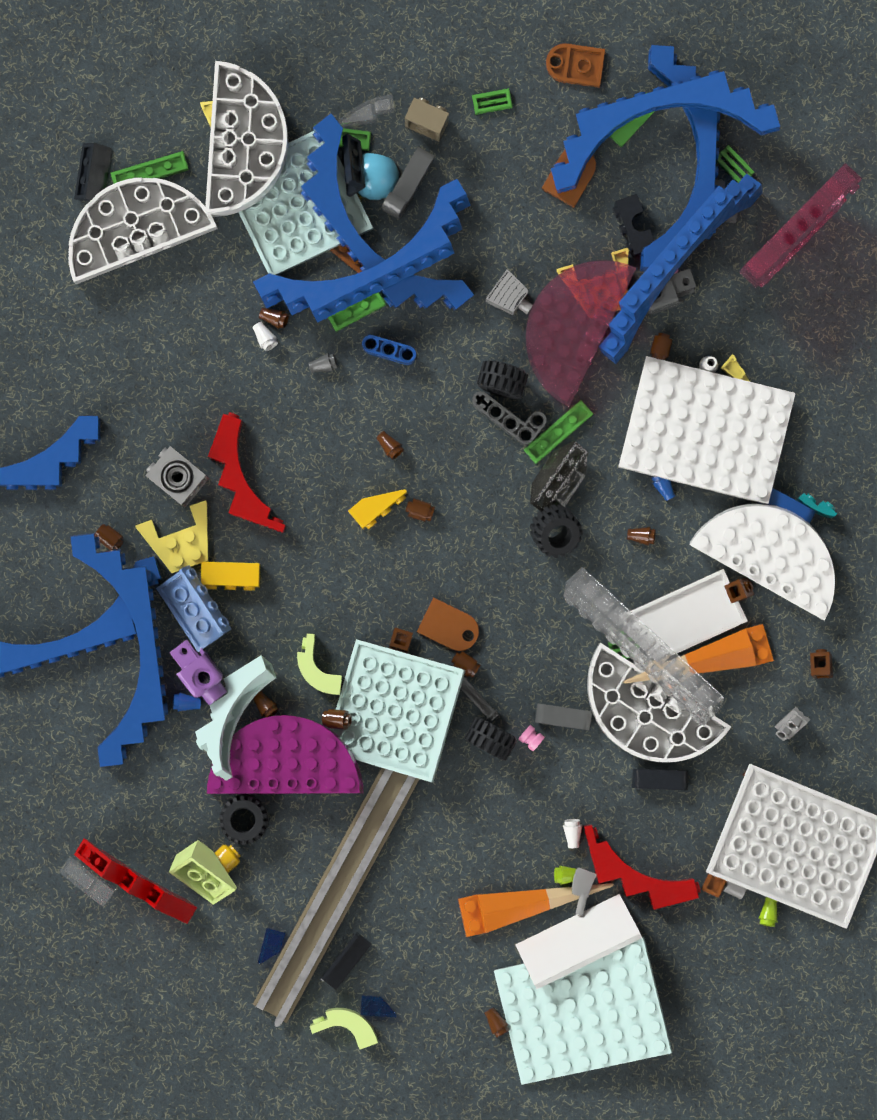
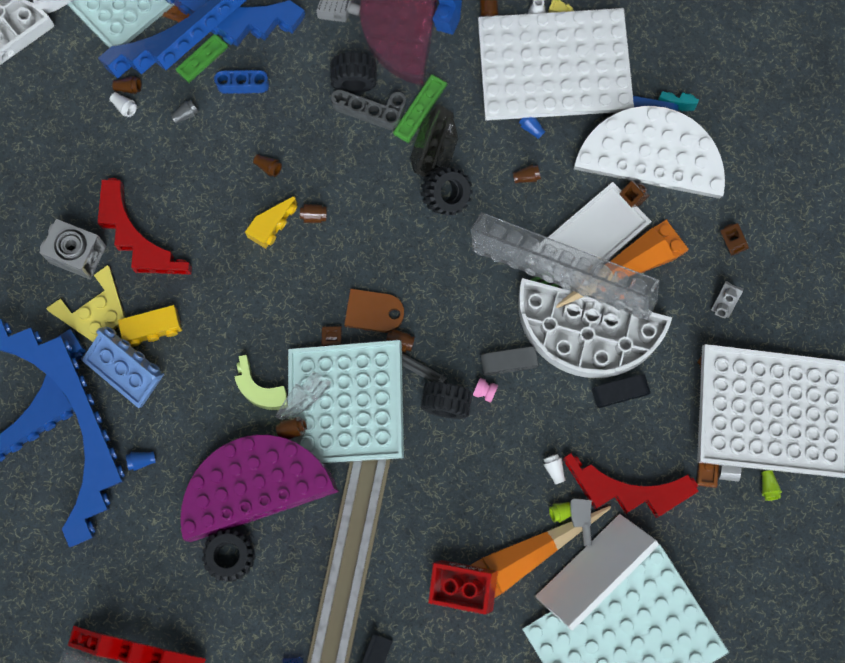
camera: 15 degrees left, 10 degrees down
reddish brown brick [95,524,124,550] -> none
yellowish green slope [169,840,237,905] -> none
medium lavender piece [170,640,227,705] -> none
light aqua arch [195,655,276,780] -> none
yellow head [214,845,240,873] -> none
reddish brown cone [253,691,279,718] -> none
none -> clear slope [275,371,331,421]
none -> red brick [428,560,498,615]

